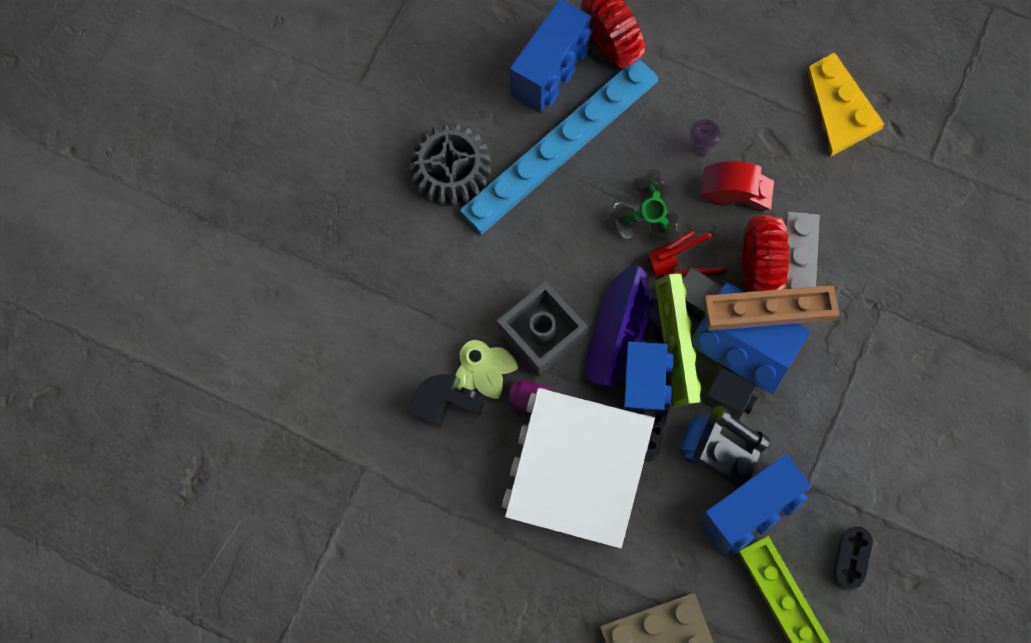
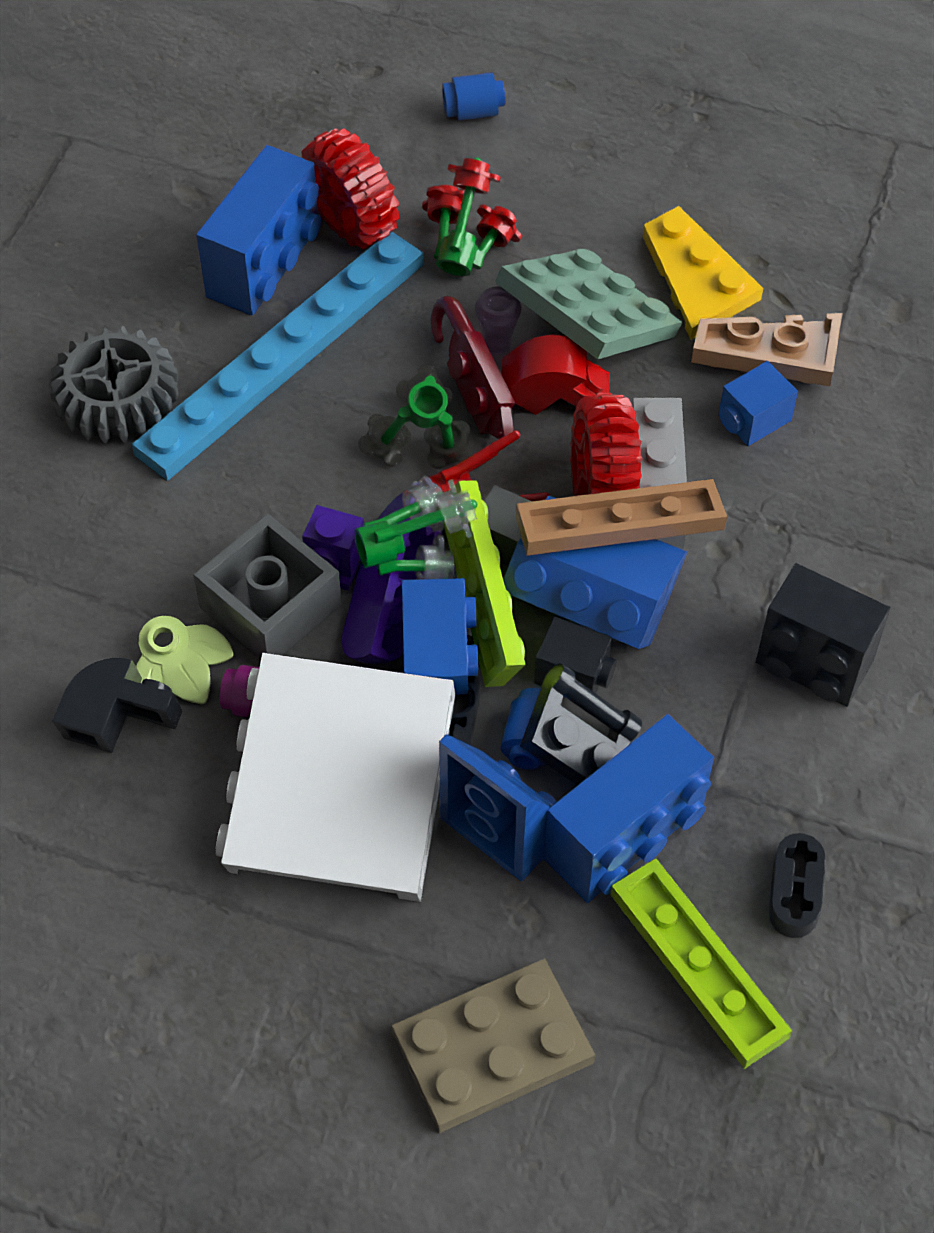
camera: 10 degrees left, 15 degrees down
none -> dark purple brick [302,505,364,591]
none -> plant [354,476,477,580]
none -> plant [422,158,522,276]
none -> dark red plate [431,296,515,442]
none -> blue slope [439,734,557,882]
none -> sand green plate [495,249,682,359]
none -> medium nougat wing [691,313,842,386]
none -> blue brick [718,361,798,446]
none -> black brick [755,563,891,707]

